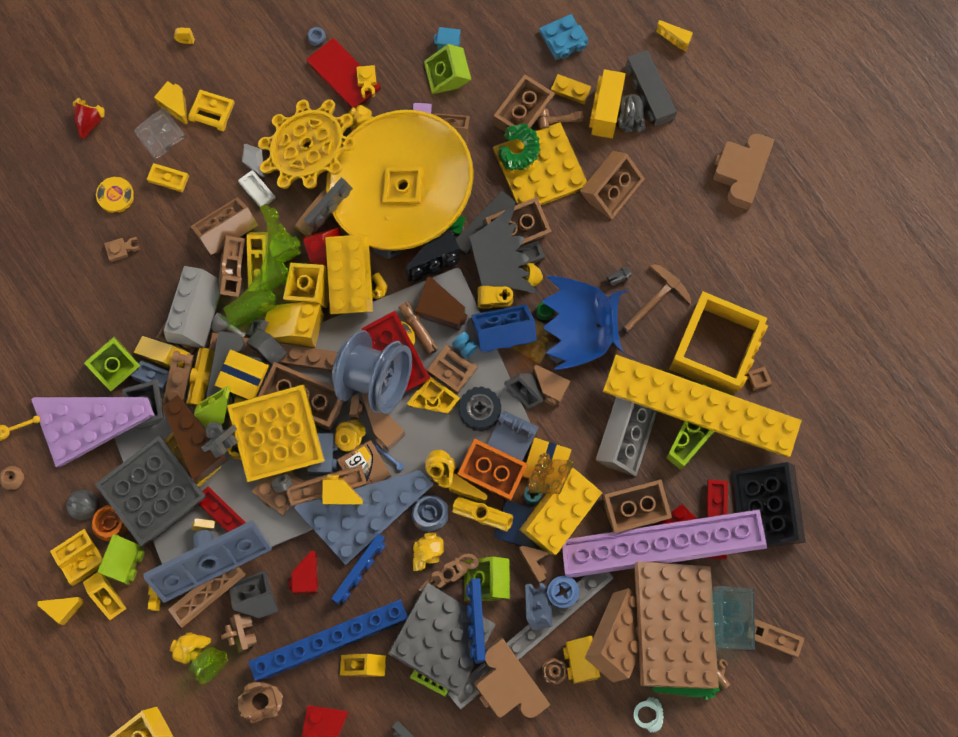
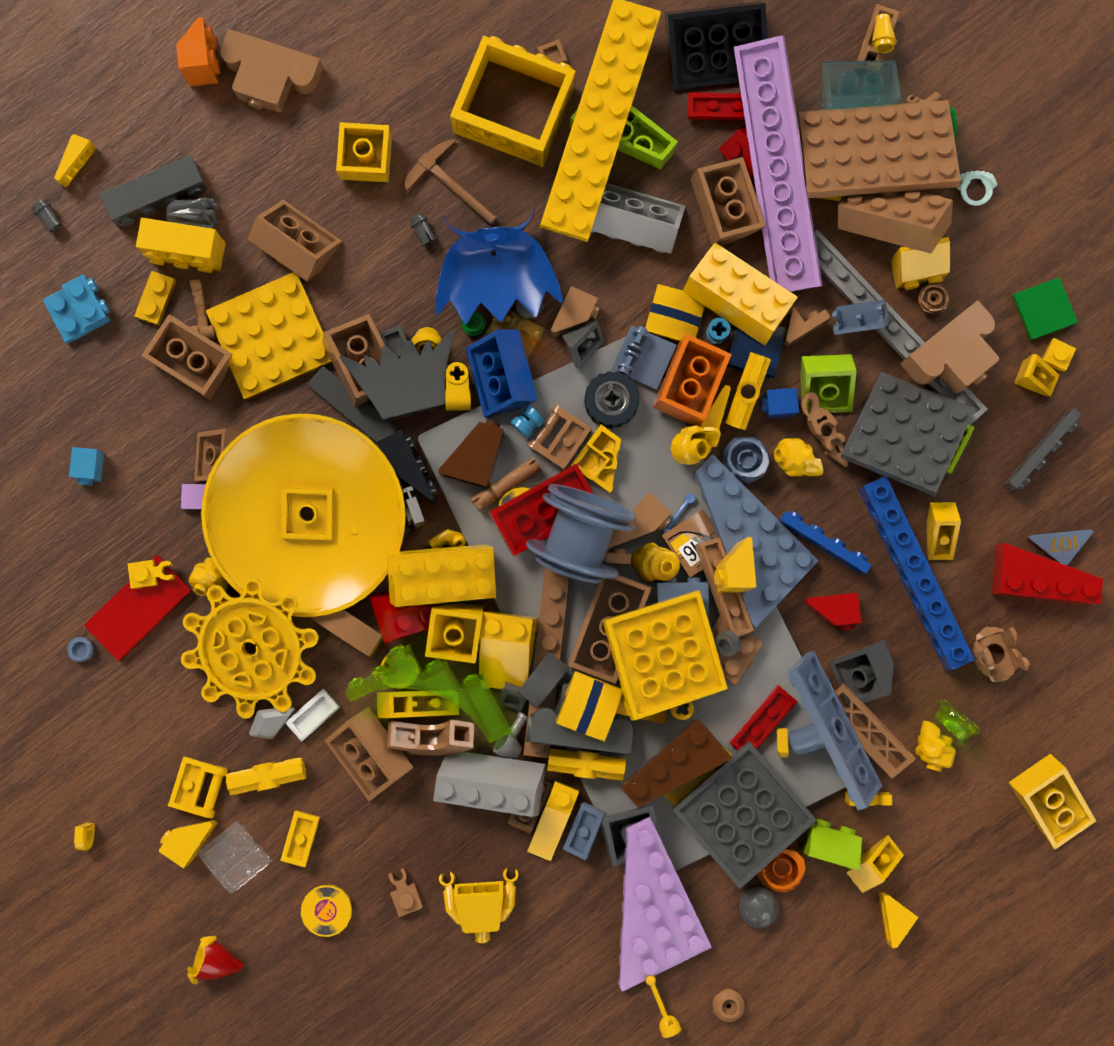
camera: 90 degrees left, 10 degrees up
yellow slope [50,529,103,587] -> none
lime slope [84,337,140,392] -> none
medium nougat plate [162,351,194,404] -> none
lime slope [194,386,230,428] -> none
dark grey hips [201,422,238,458] -> none
medium nougat hips [221,613,257,653] -> none
dark grey plate [304,177,353,231] -> none
lime slope [424,44,471,94] -> none
blue plate [466,578,486,664] -> none
green piece [498,124,541,170] -> none
clear yellow hinge [528,453,575,494] -> none
medium blue gear [547,576,579,609] -> none
none -> dark grey pin [32,200,62,233]
none -> orange slope [176,17,221,86]
none -> yellow piece [226,757,306,795]
none -> yellow brick [336,122,392,182]
none -> light grey plate [402,486,424,530]
none -> yellow torso [439,868,518,943]
none -> blue brick [760,388,799,419]
none -> yellow cone [872,14,897,53]

